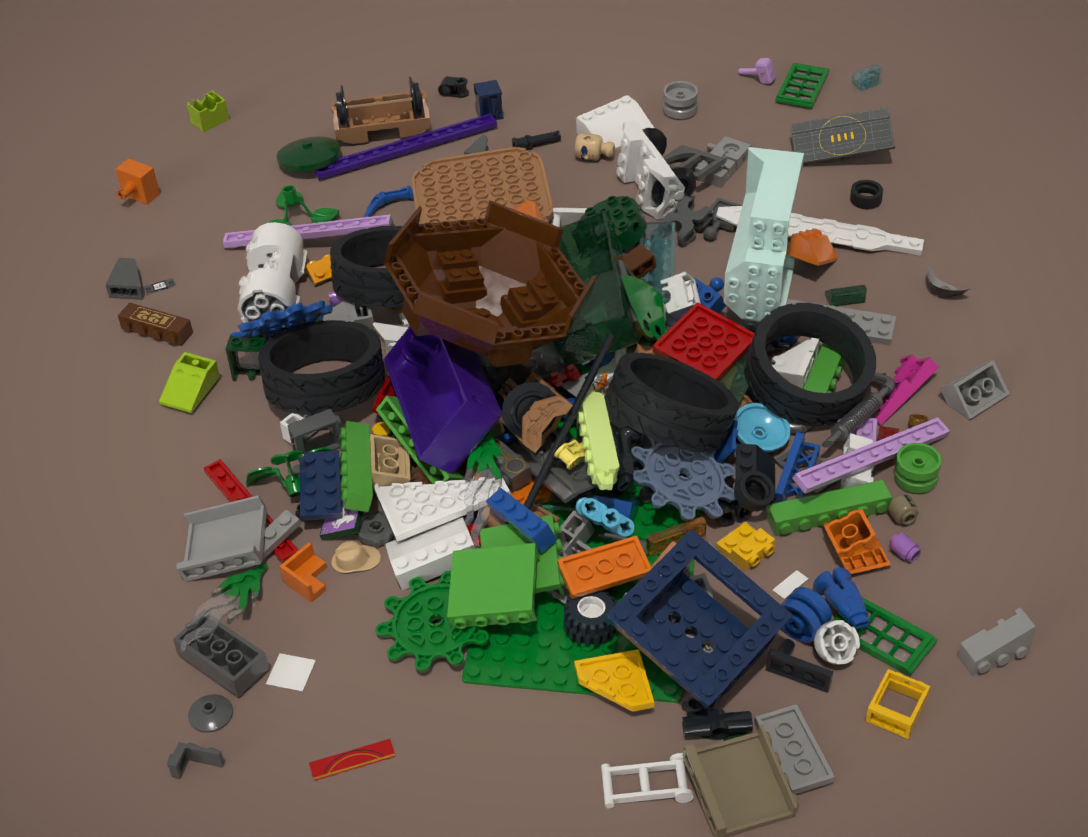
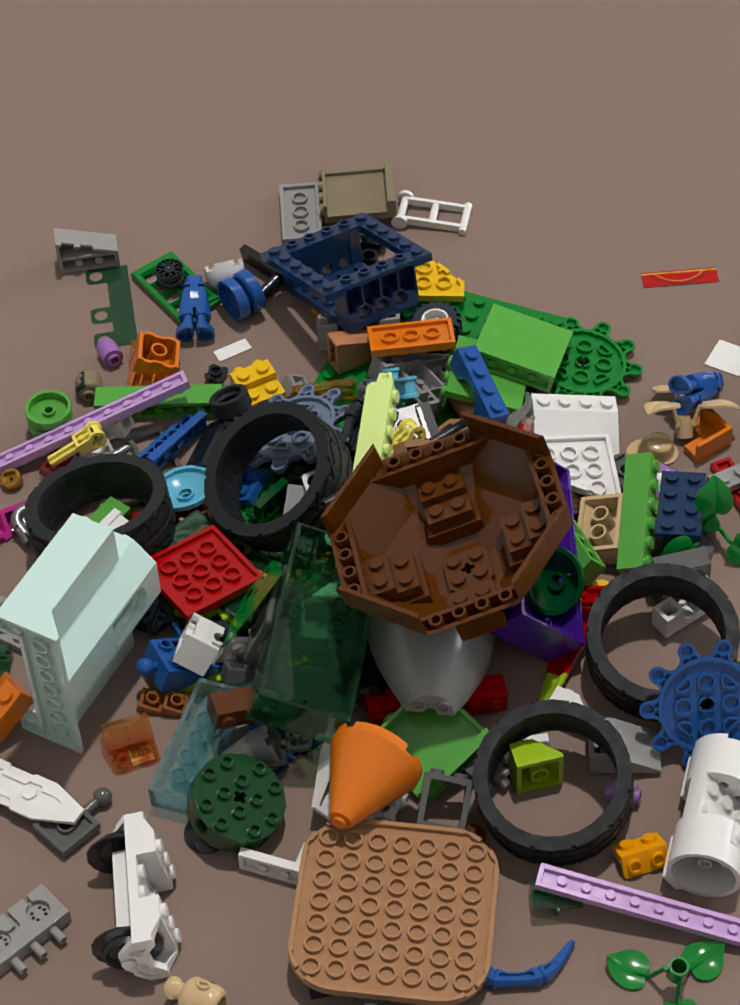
camera: 165 degrees left, 5 degrees up
dark grey piece [658,196,714,246] -> none
dark grey window [663,145,727,181] -> none
yellow window [866,669,931,739] -> none
none -> light yellow connector [47,421,107,467]
none -> clear green piece [86,265,137,348]
none -> clear orange slope [99,712,161,774]
none -> black wheel [155,259,185,290]
none -> black plate [204,364,228,384]
none -> dark green dish [525,547,585,616]
none -> tan plant [644,385,740,439]
none -> blue piece [668,371,724,416]

